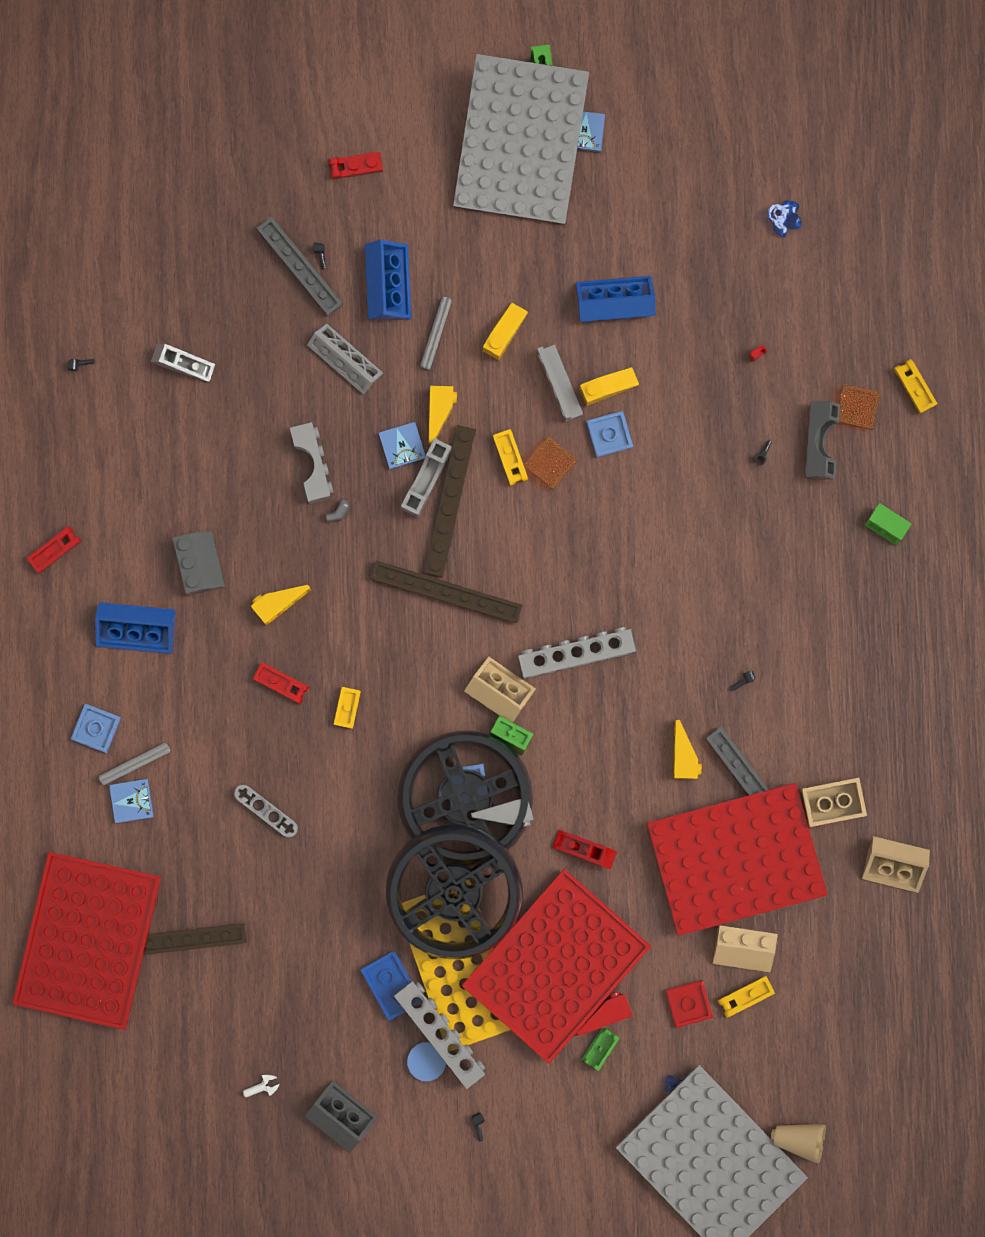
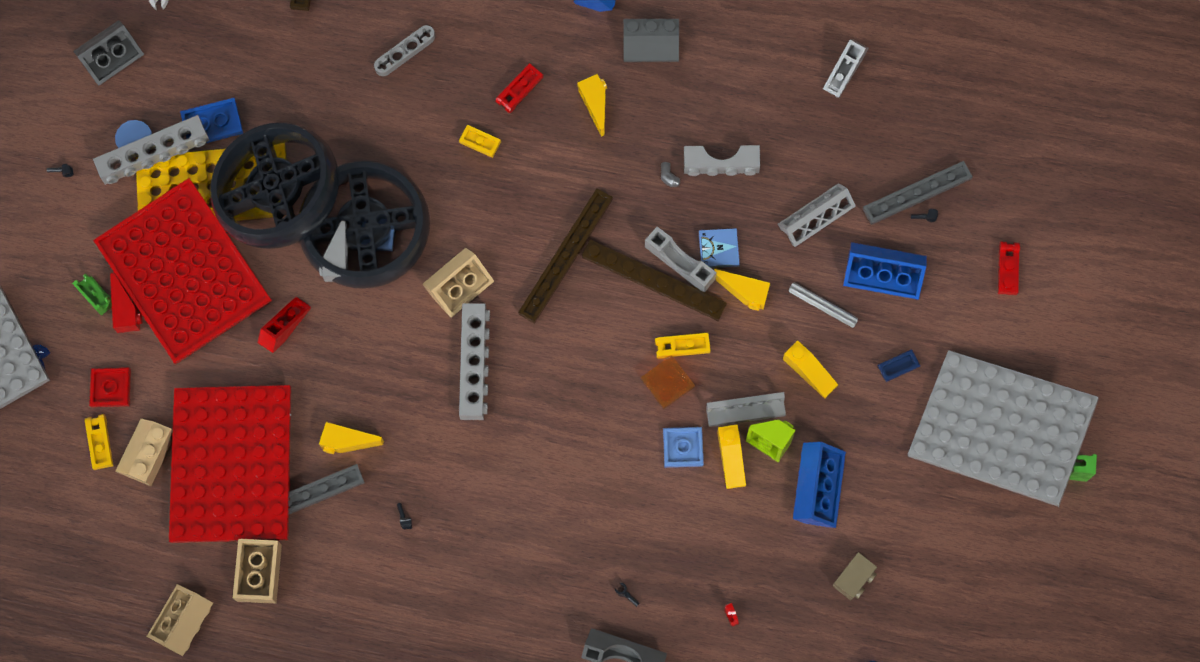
camera: 110 degrees right, 10 degrees down
bright green hinge [490,716,533,755] -> none
medium blue tile [577,112,605,152] -> none
none -> lime slope [746,420,795,462]
none -> dark tan brick [833,552,877,601]
none -> dark blue tile [877,349,920,382]

